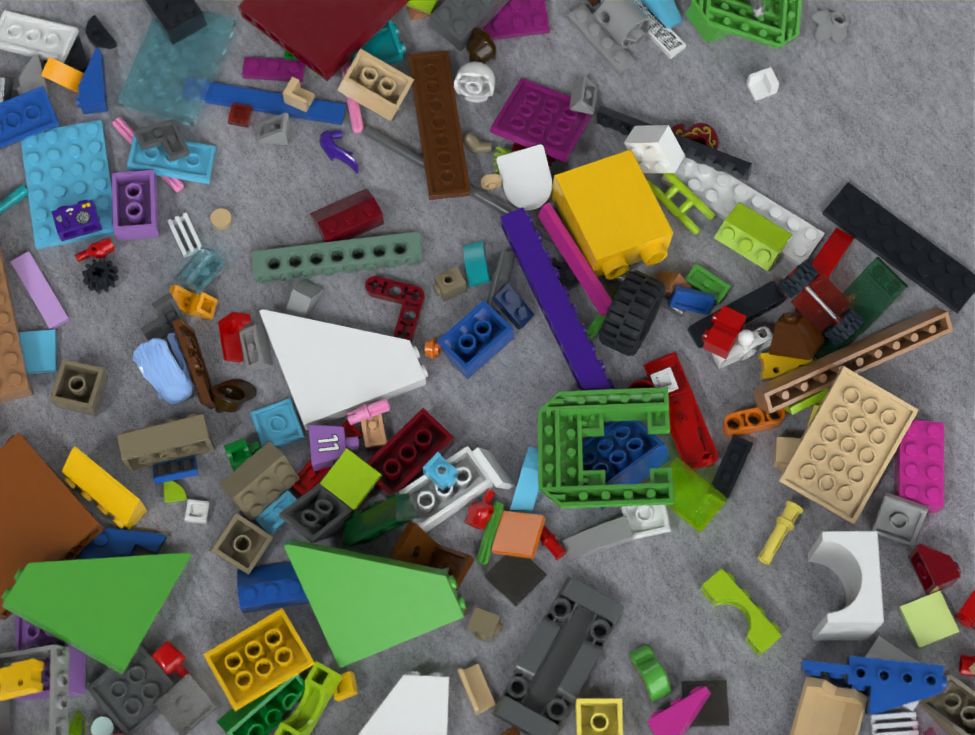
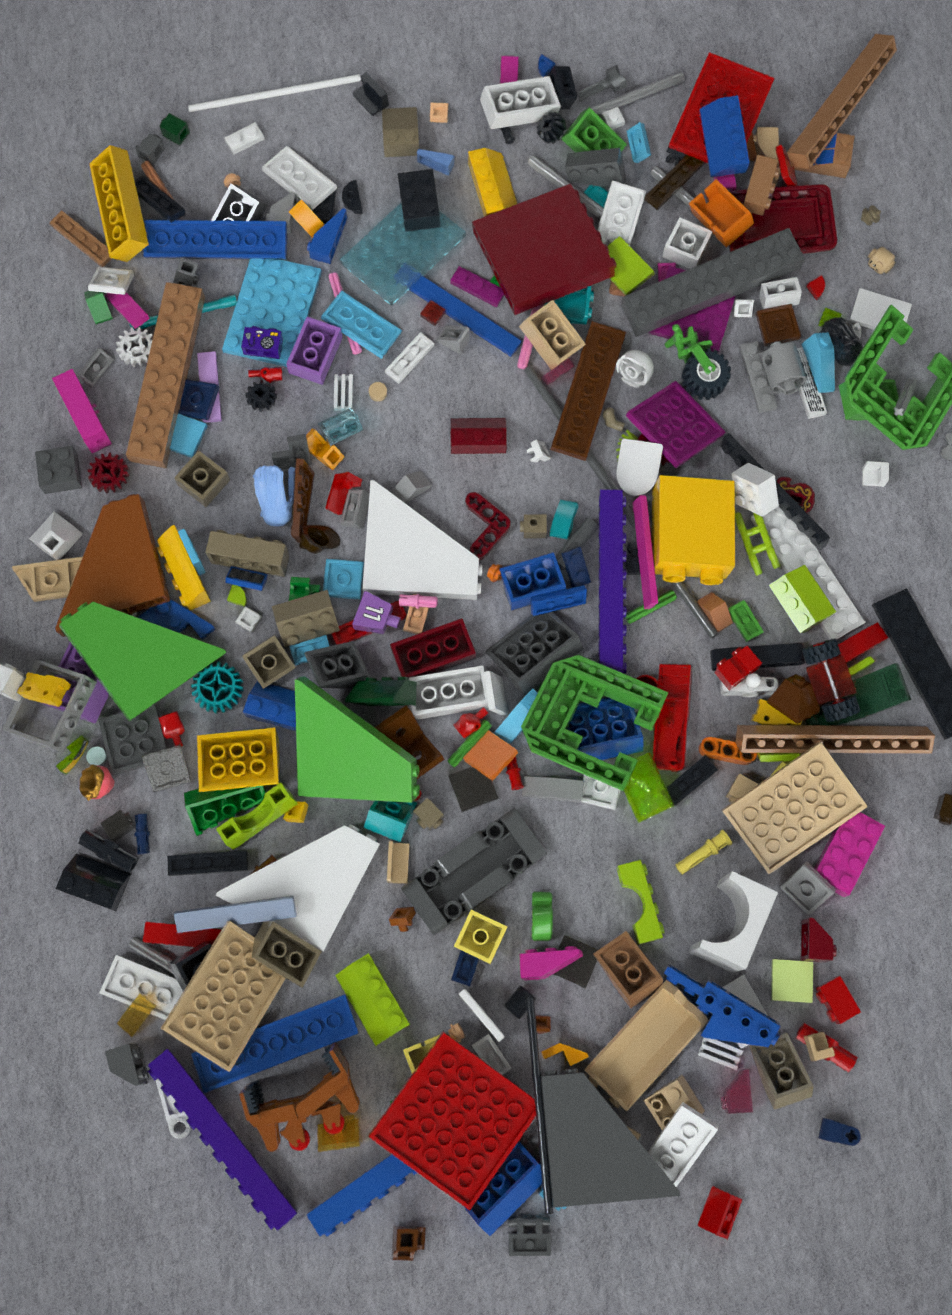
camera: 25 degrees right, 5 degrees up
dark grey plate [134,119,189,162] -> none
sand green brick [251,231,423,284] -> none
tan panel [283,77,315,112] -> none
dark purple piece [319,130,359,174] -> none
lime tile [320,448,382,510] -> none
medium azure brick [423,452,458,491] -> none
dark brown piece [466,27,496,64] -> none
tan tile [480,174,502,190] -> none
light grey slope [569,75,598,114] -> none
black tyre [599,270,666,356] -> none
white plate [650,367,679,393] -> none
blue tile [668,285,716,315] -> none
none -> dark blue tile [178,379,220,421]
none -> medium azure tile [178,529,206,576]
none -> teal gear [191,661,244,714]
none -> teal slope [364,800,417,842]
none -> white tile [385,332,434,384]
none -> dark grey slope [486,612,584,696]
none -> white tile [527,439,551,463]
none -> blue tile [531,585,587,616]
none -> clear pink beam [542,358,575,385]
none -> medium nougat slope [594,931,663,1009]
none -> piece [664,324,731,400]
none -> lime tile [835,656,875,685]

